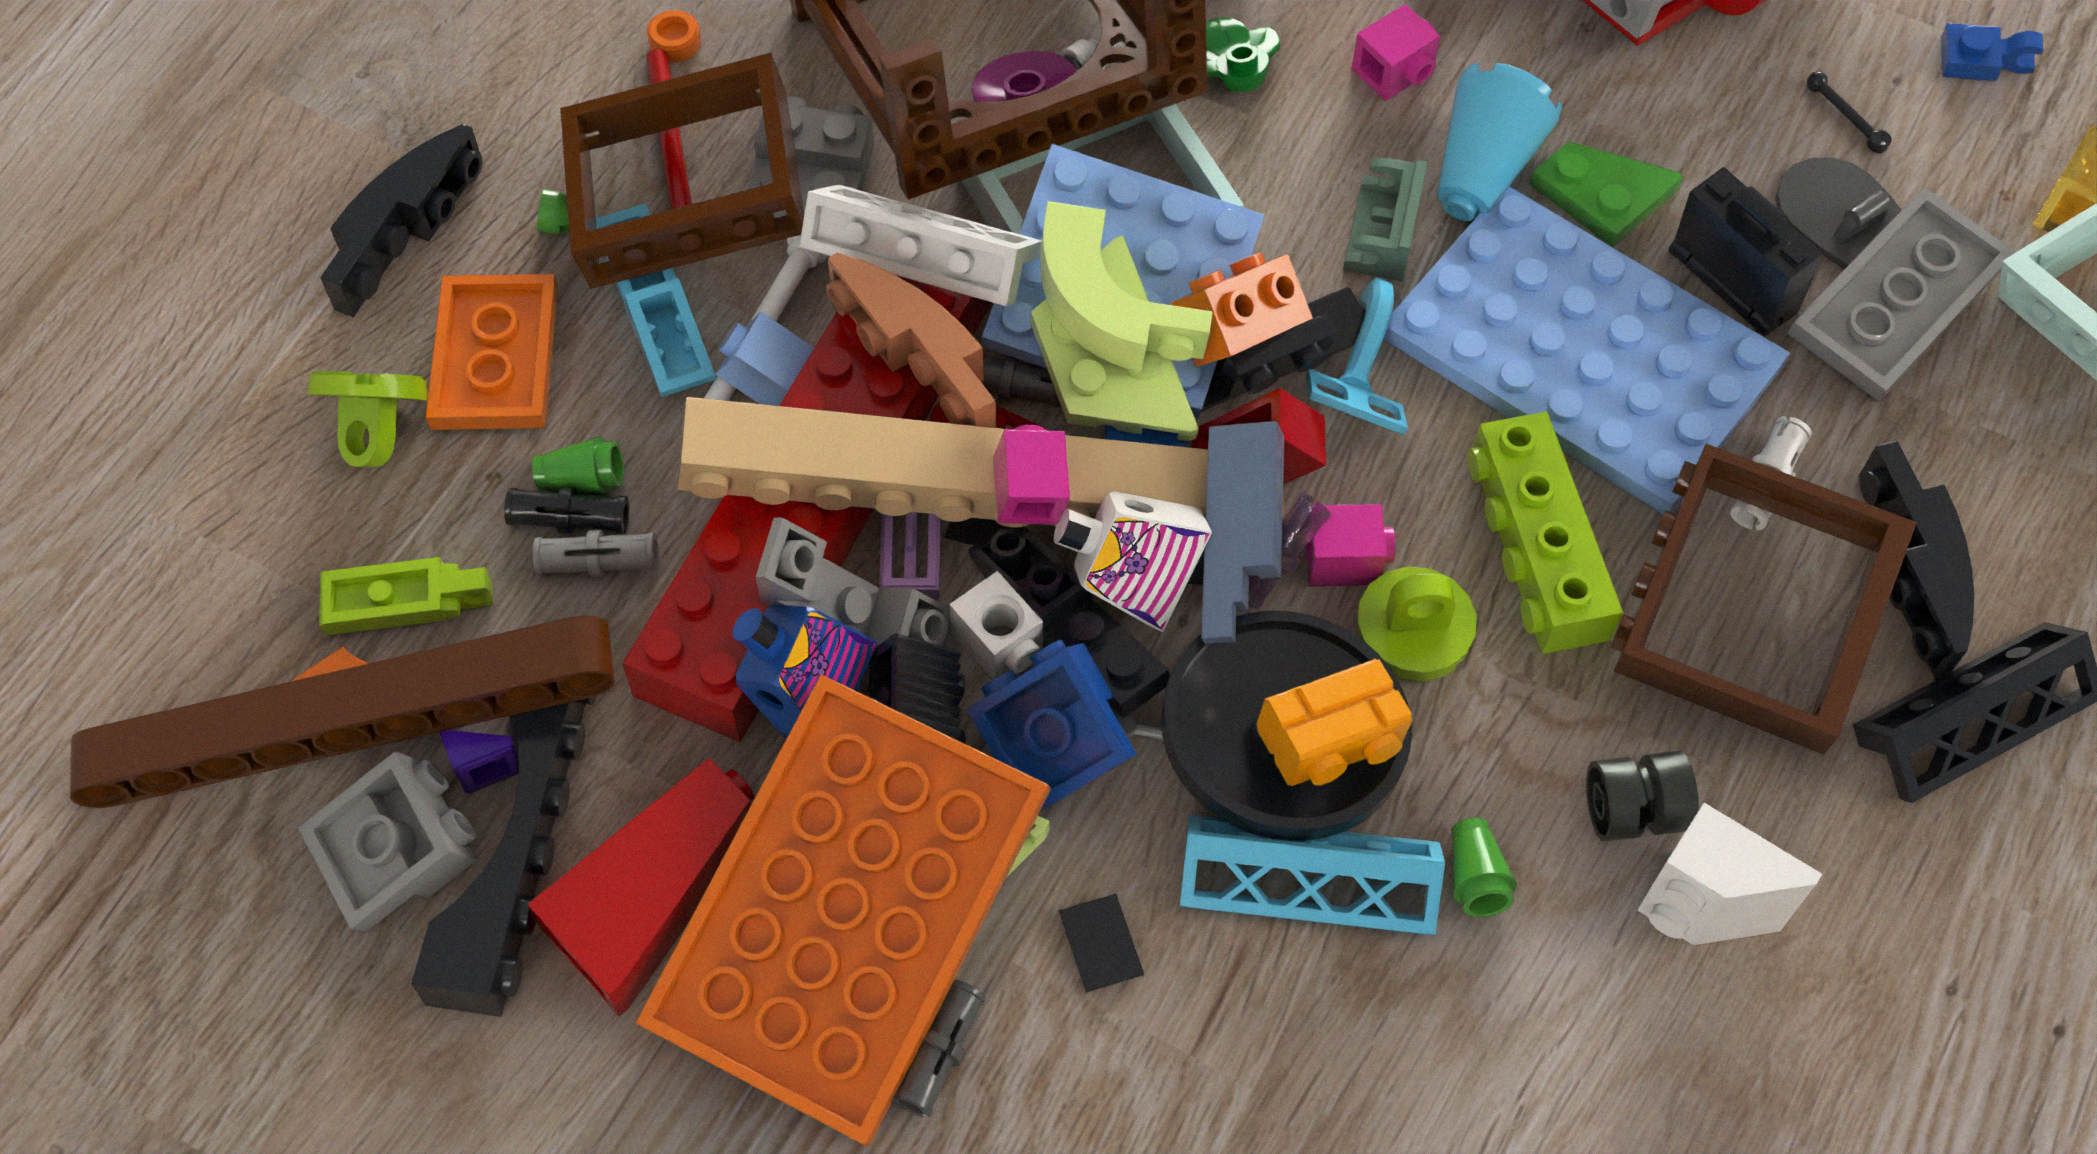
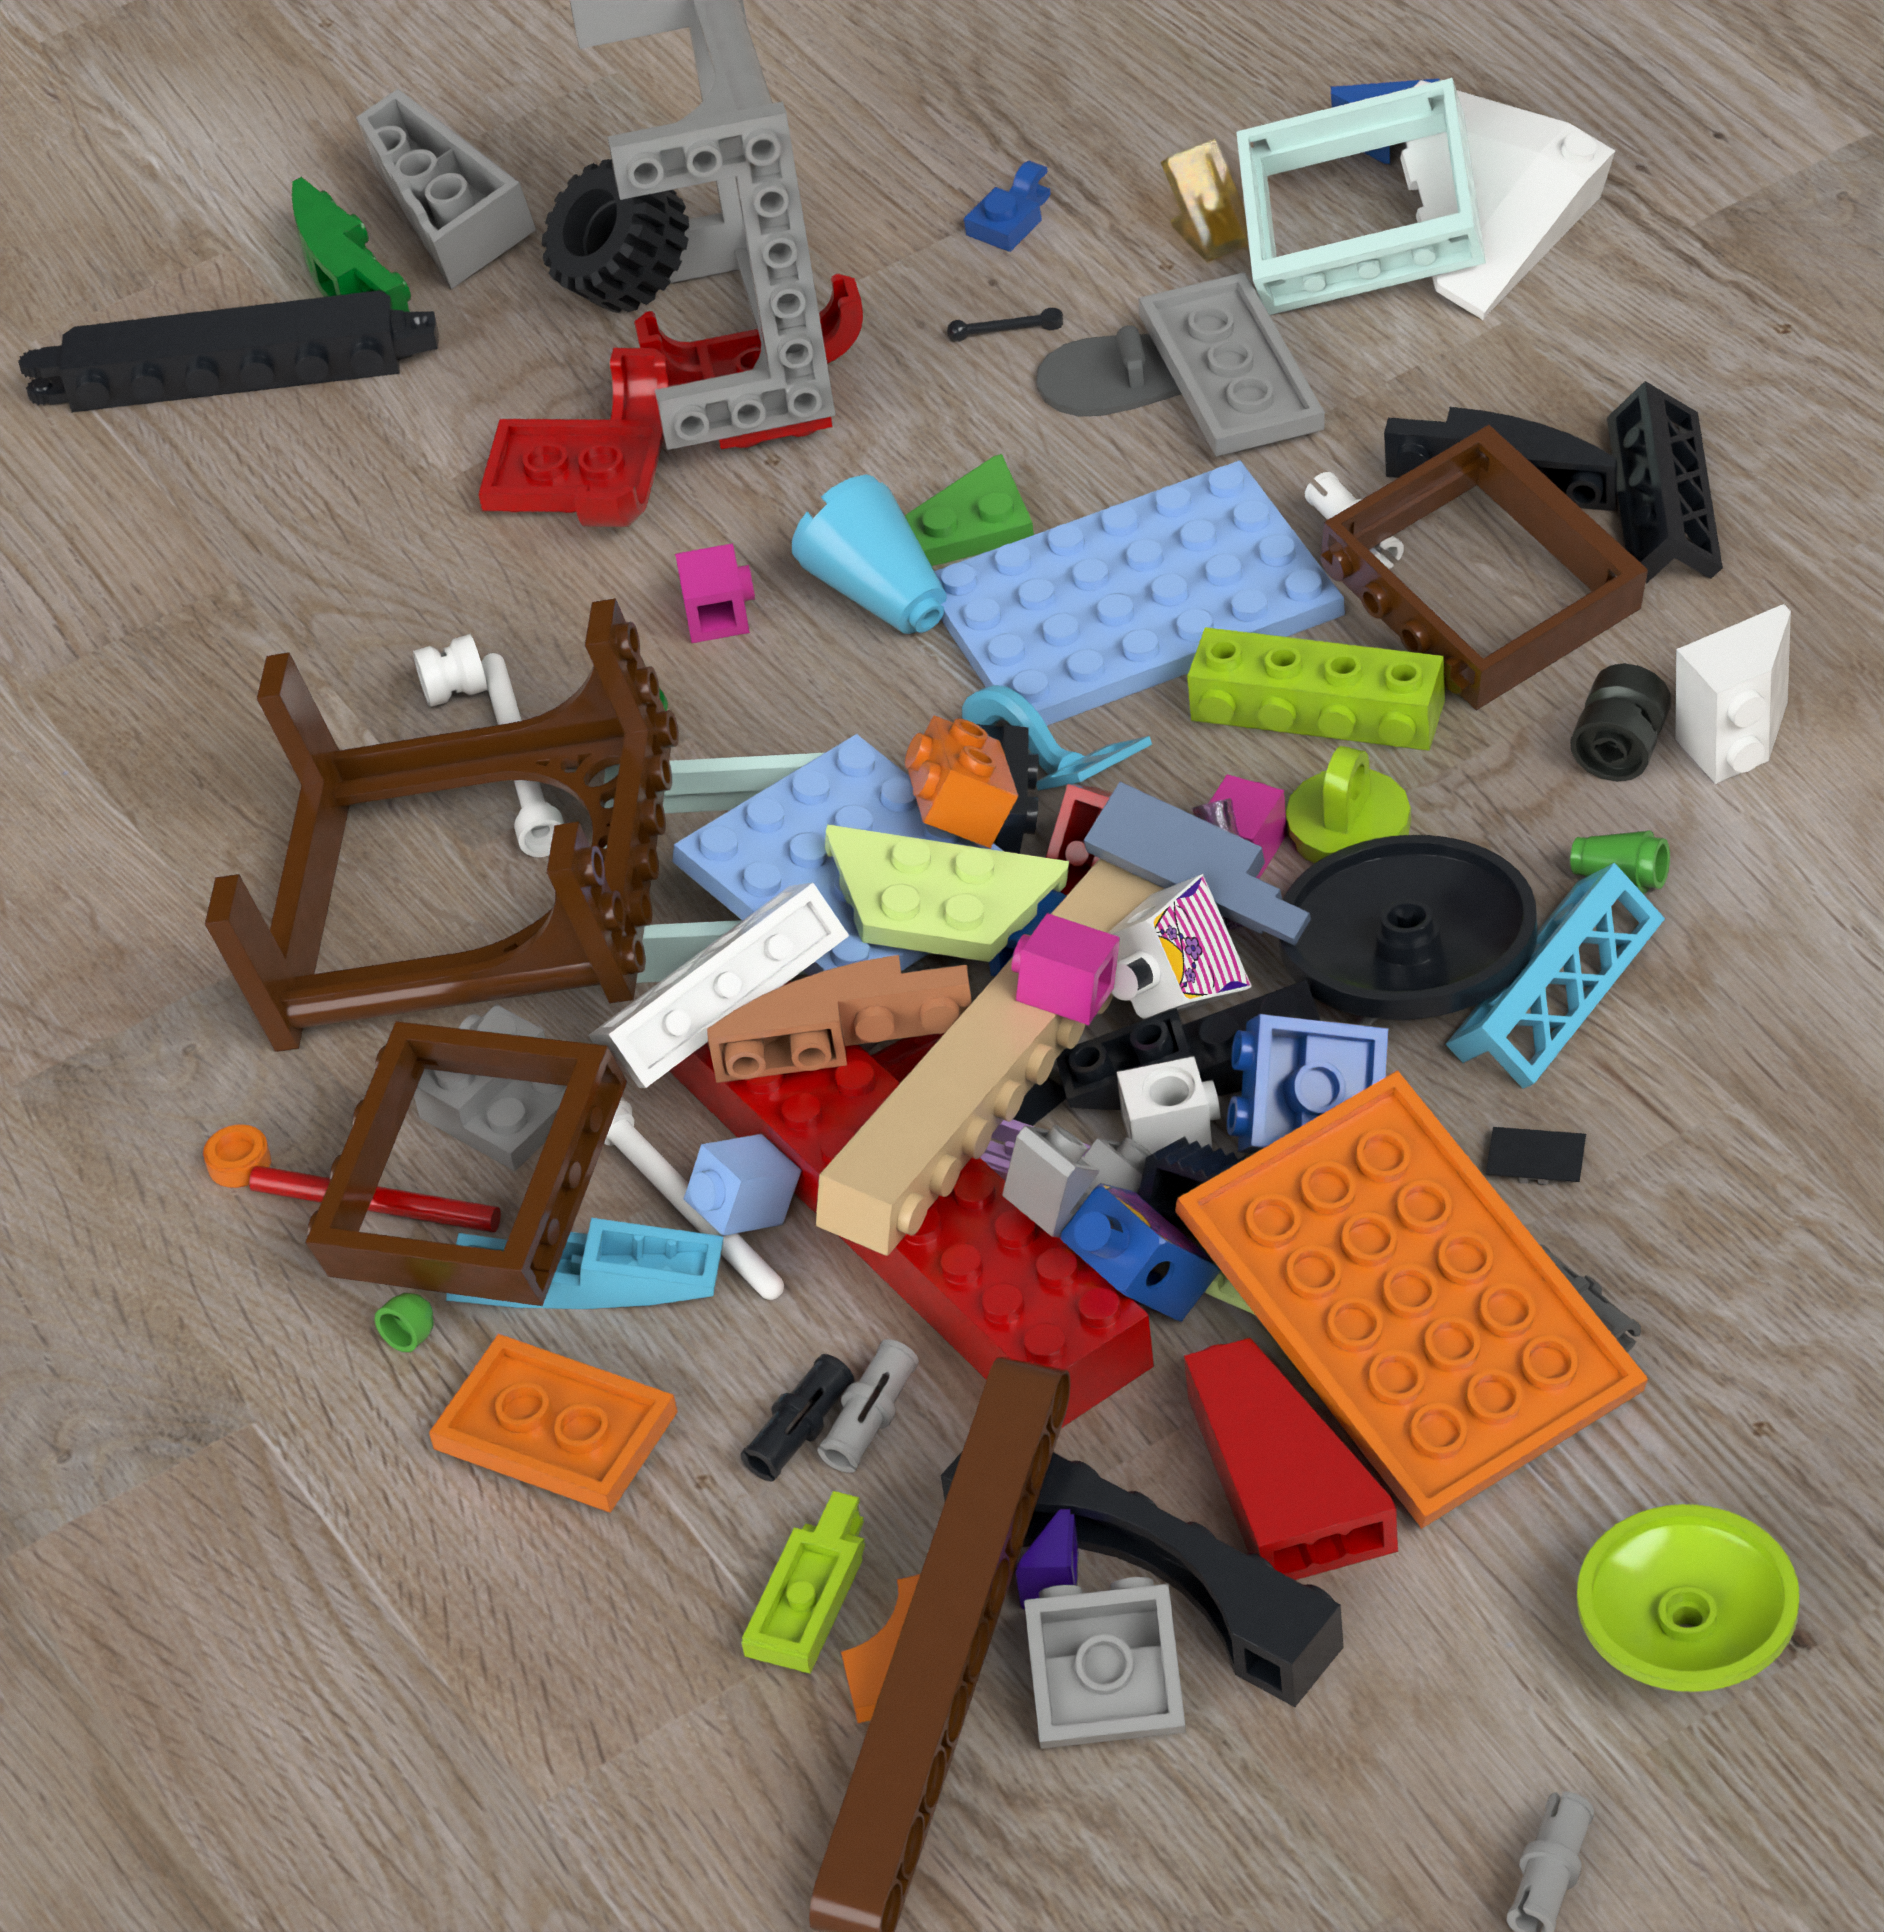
camera: 55 degrees left, 15 degrees down
lime tile [307,371,428,468] -> none
black slope [320,124,483,317] -> none
bright green cone [532,436,624,494] -> none
magenta dish [972,51,1076,102] -> none
yellowish green arch [1040,201,1212,372] -> none
light orange brick [1256,659,1413,786] -> none
sand green hinge [1343,158,1427,281] -> none
black piece [1668,167,1823,337] -> none

